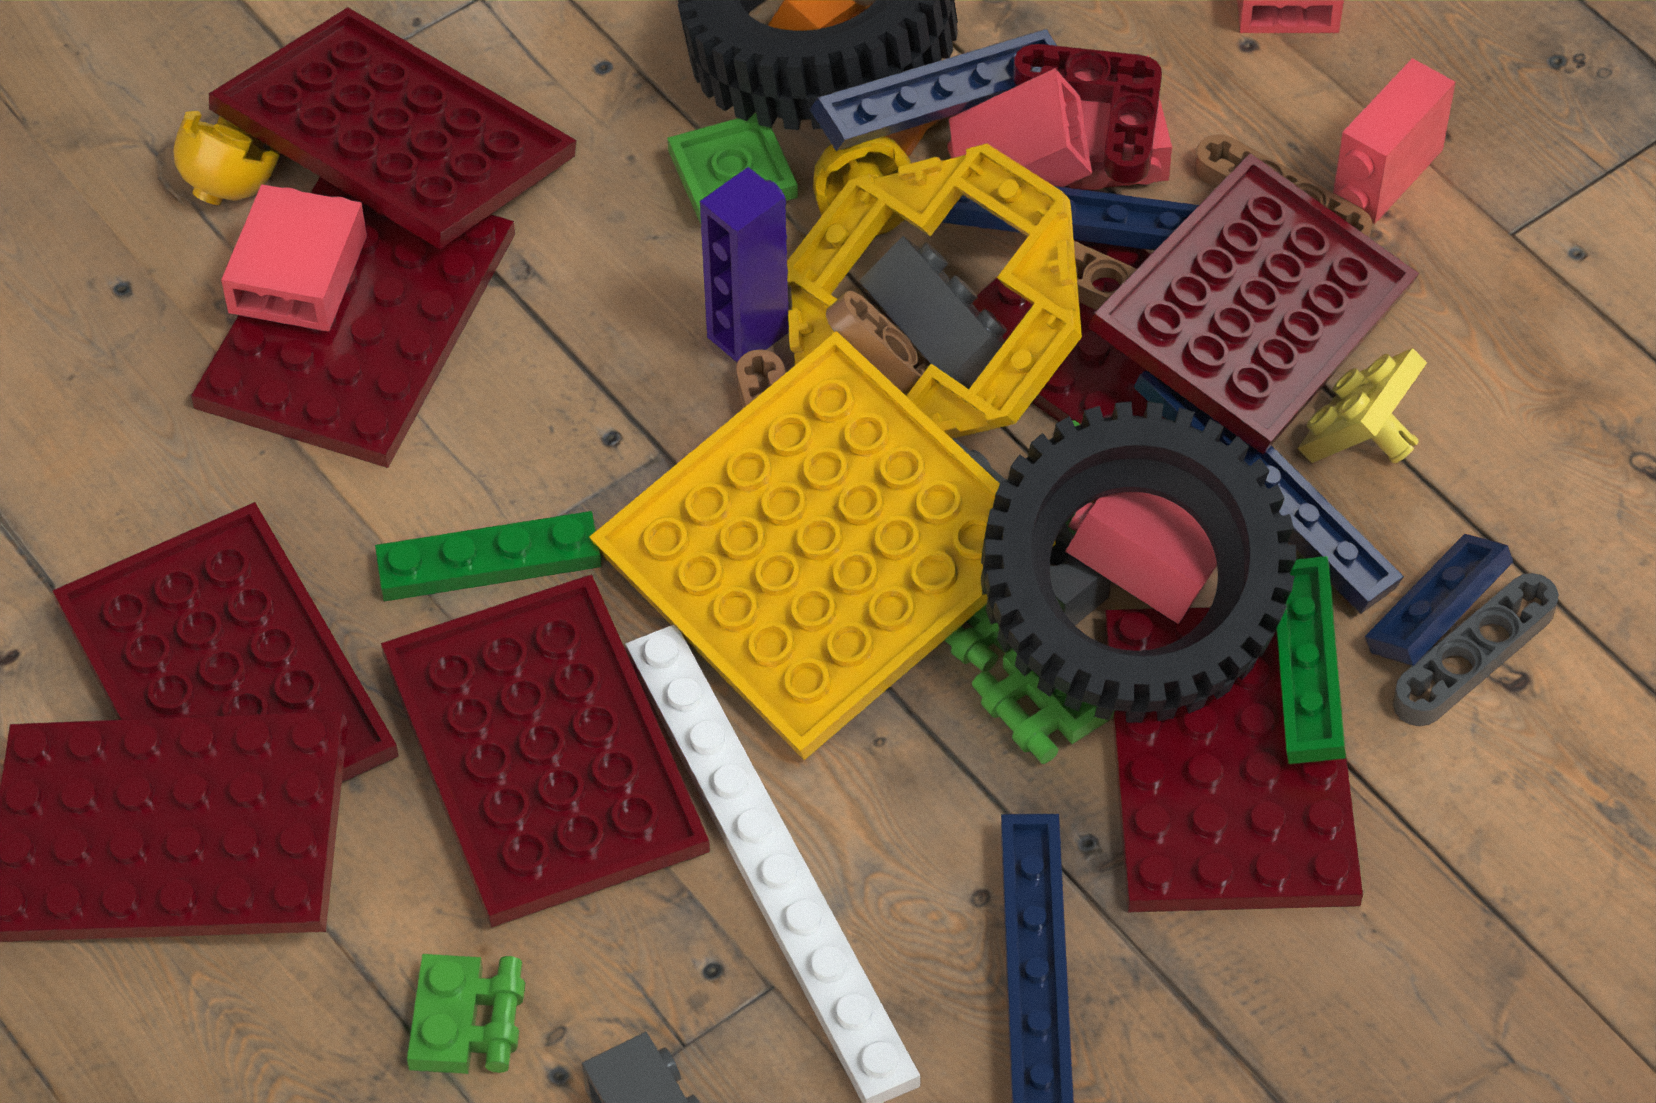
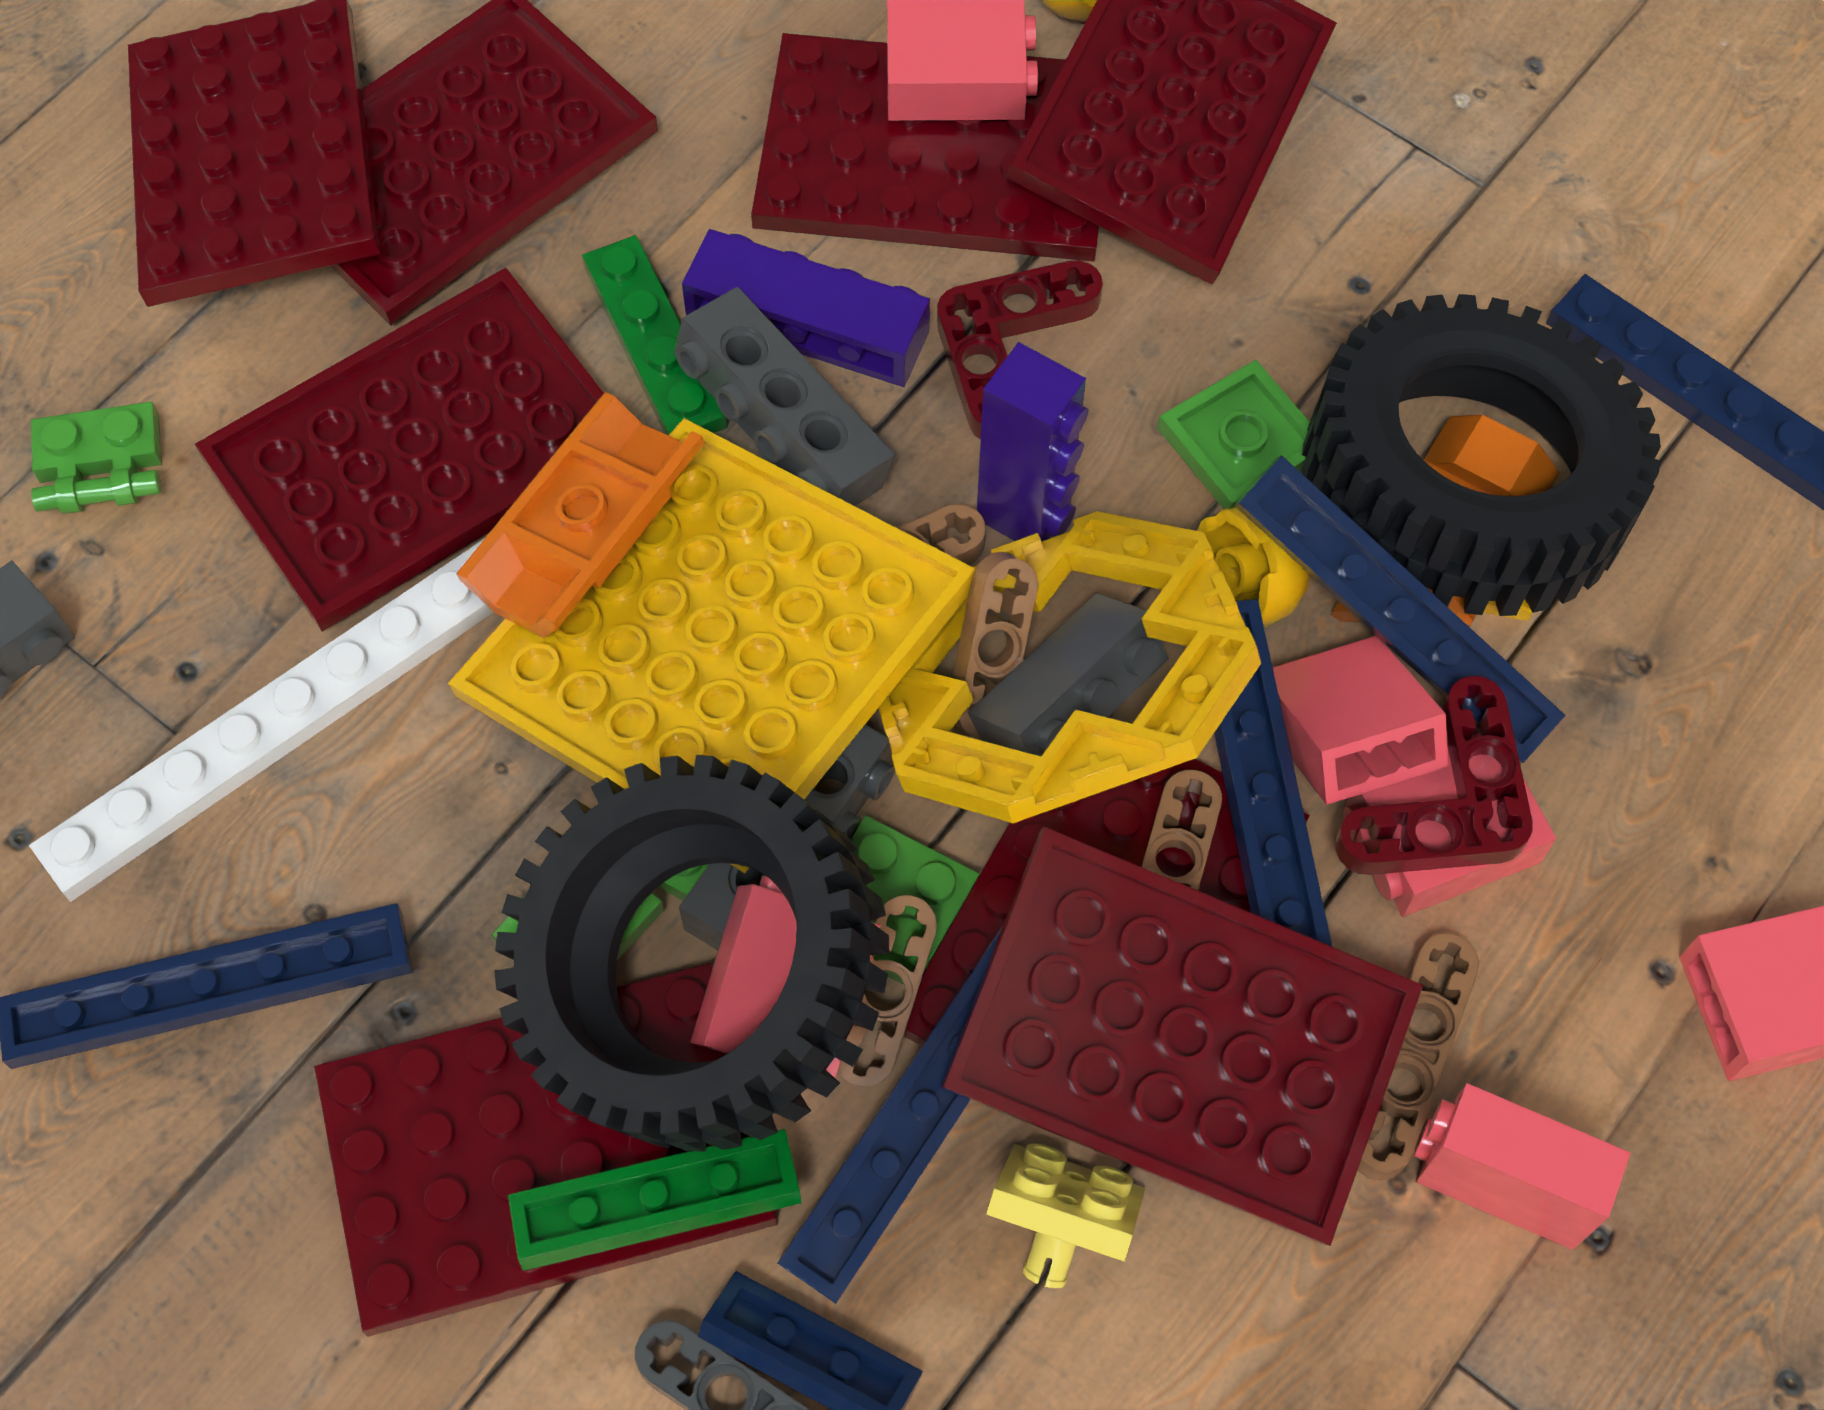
camera: 75 degrees right, 10 degrees up
none -> orange piece [456,392,705,638]
none -> dark grey brick [674,286,896,506]
none -> dark purple brick [682,229,930,388]
none -> dark red beam [937,260,1103,440]

